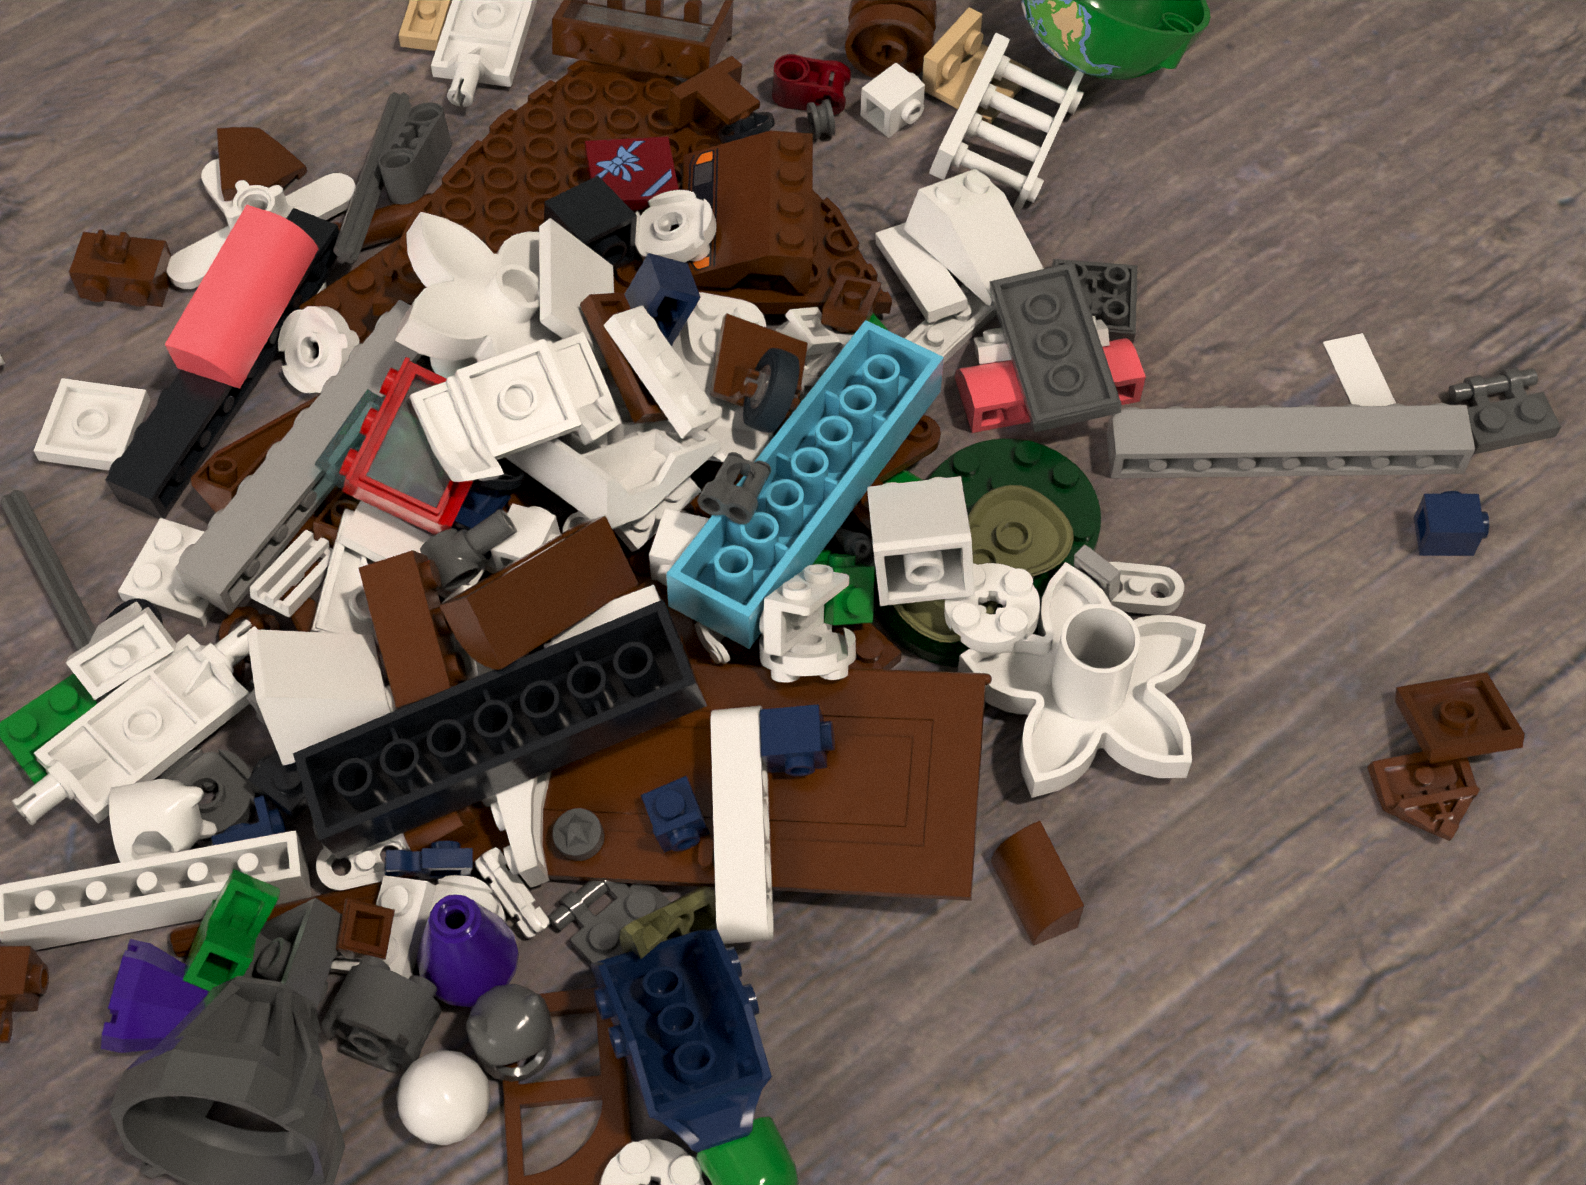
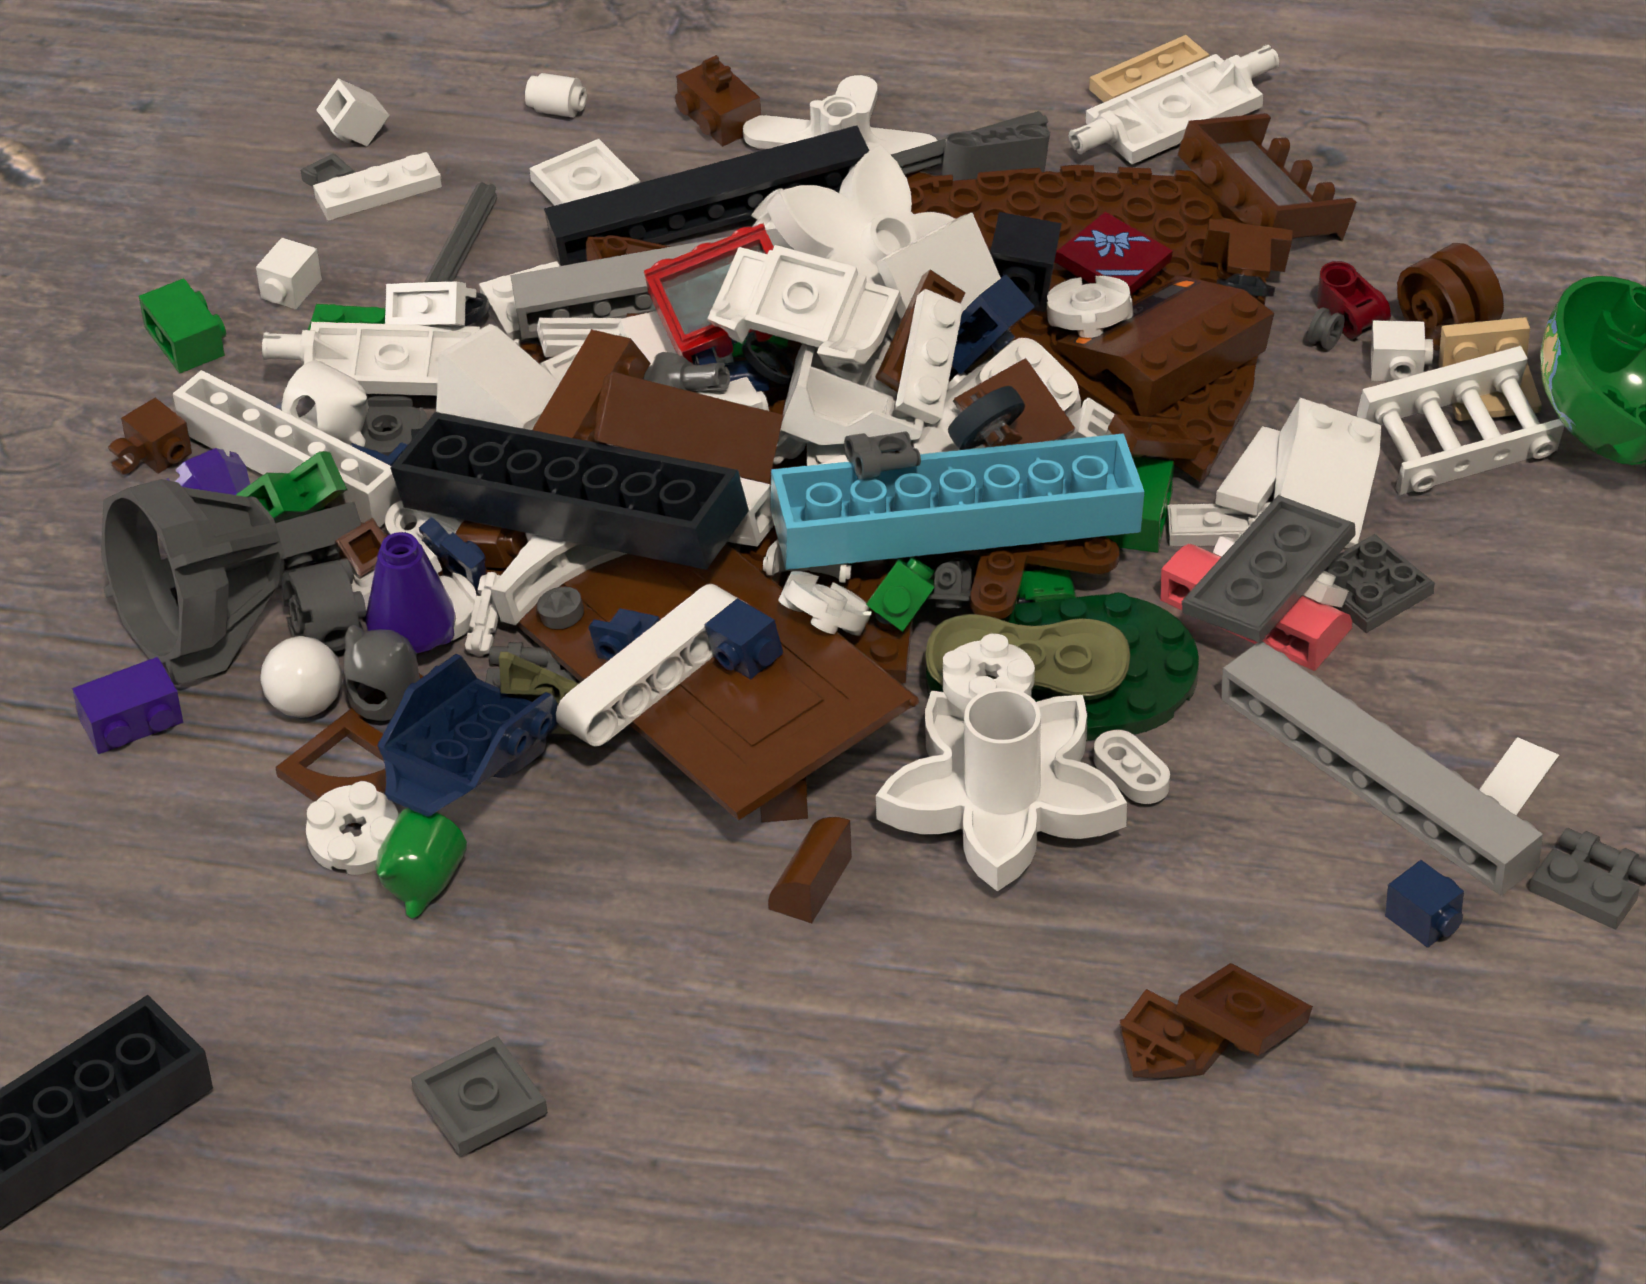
camera: 50 degrees right, 15 degrees down
coral brick [165,205,319,389] -> none
reddish brown slope [217,127,308,201] -> none
white bracket [759,564,849,656] -> none
white slope [867,476,975,606] -> none
light grey tile [1074,545,1121,602] -> none

